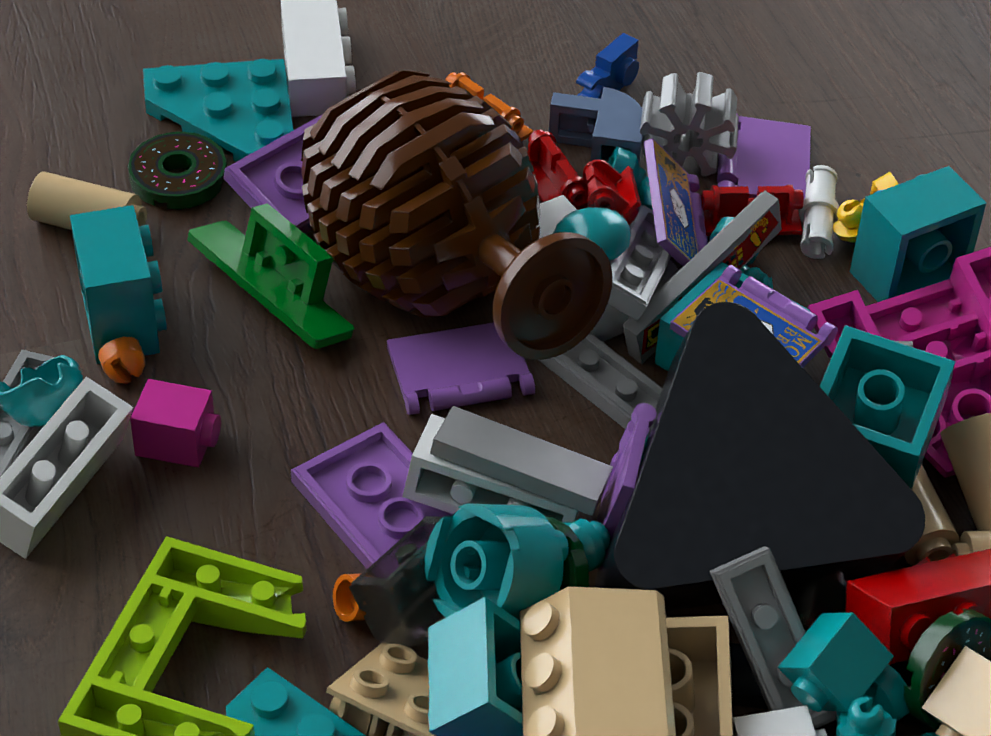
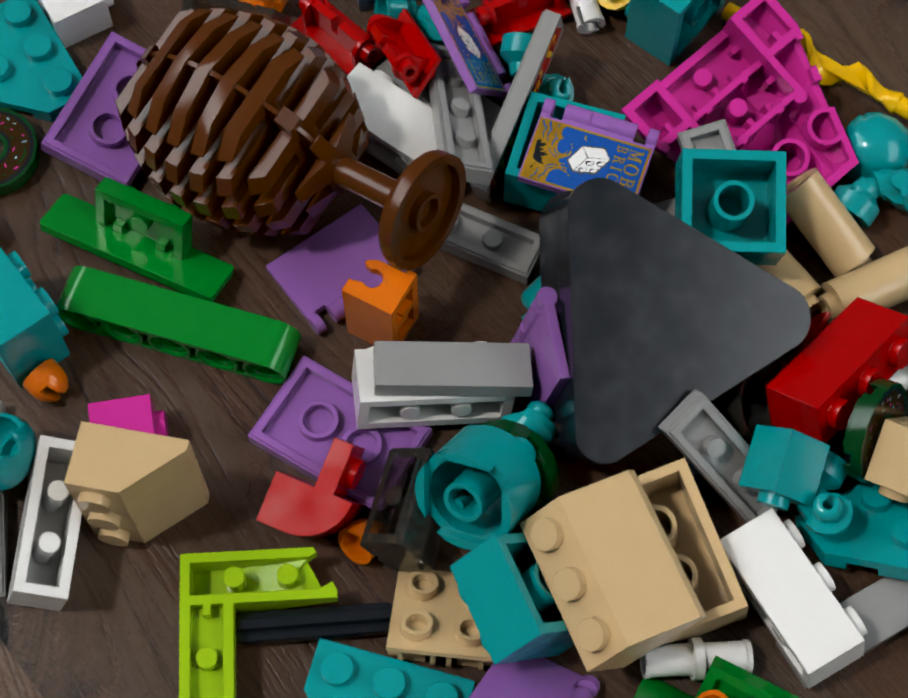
camera: 20 degrees left, 20 degrees up
teal hair [553,207,631,261] -> none
none -> green beam [56,266,302,384]
none -> tan slope [64,421,210,546]
none -> black axle [236,602,393,645]
none -> red brick [256,437,366,537]
none -> orange hinge [342,260,419,345]

